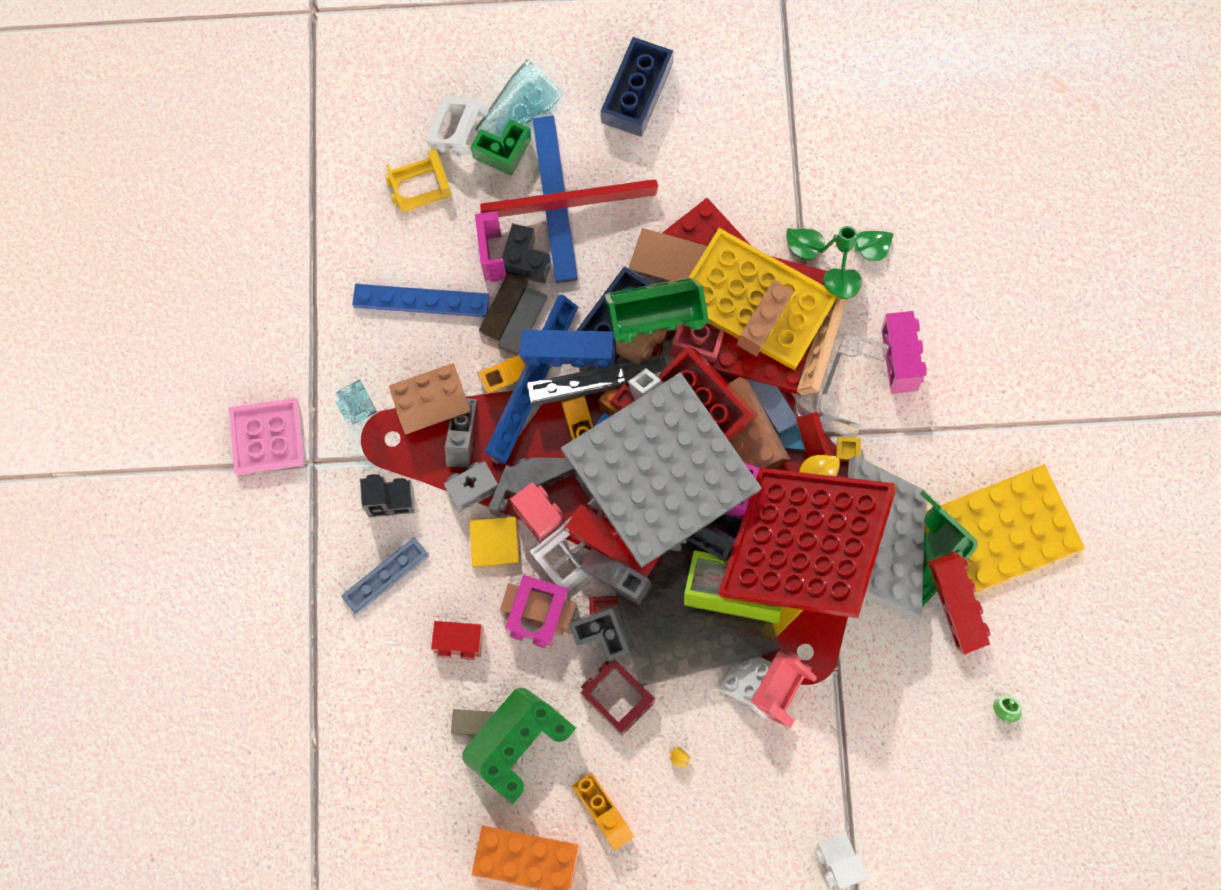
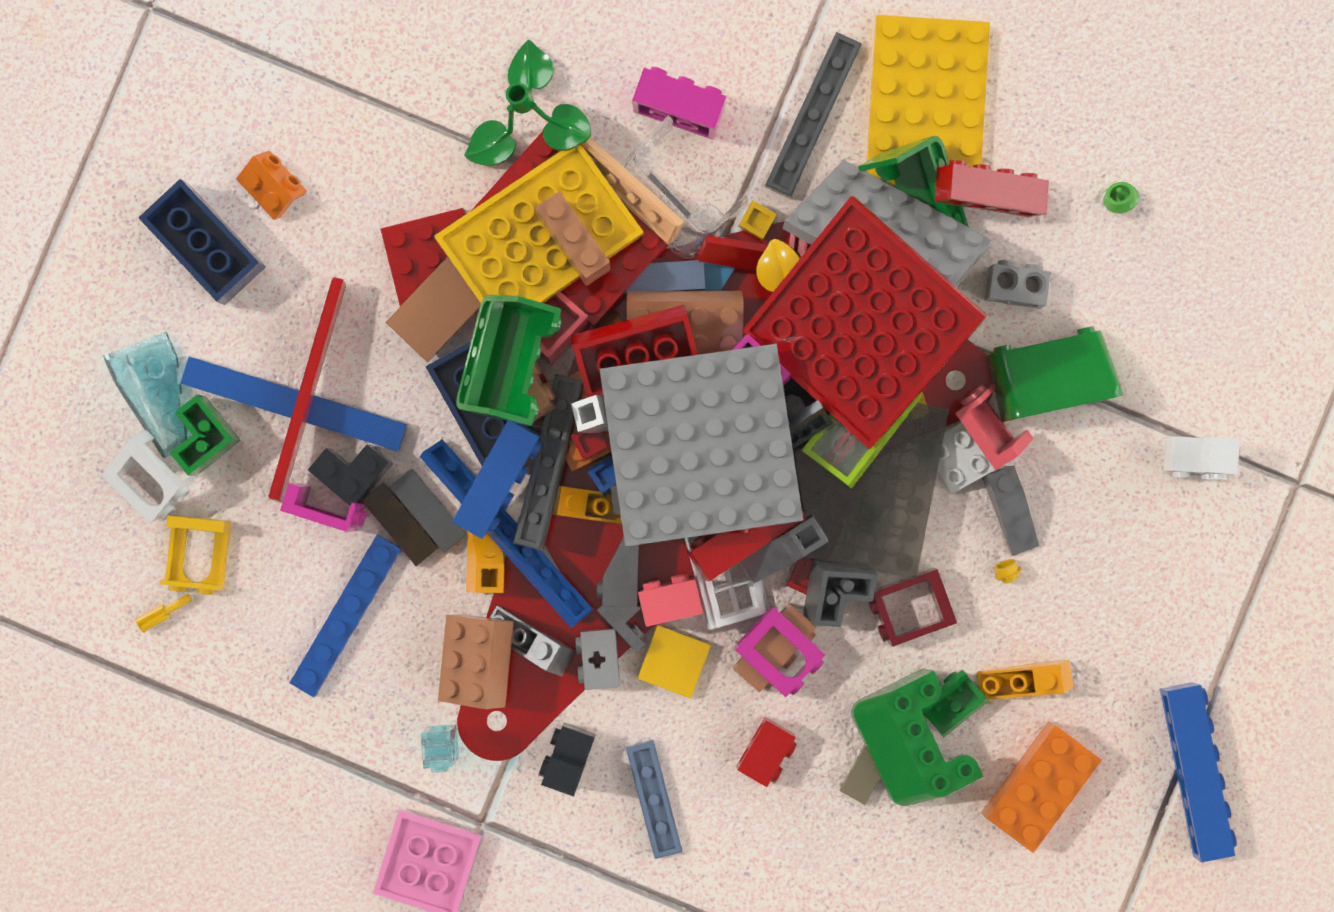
camera: 70 degrees left, 15 degrees up
none -> yellow axle [135,594,192,633]
none -> orange bracket [236,151,307,220]
none -> dark grey tile [765,32,862,199]
none -> green bracket [921,669,988,738]
none -> flat silver slope [982,465,1039,556]
none -> light grey brick [984,260,1051,309]
none -> green windscreen [987,326,1123,422]

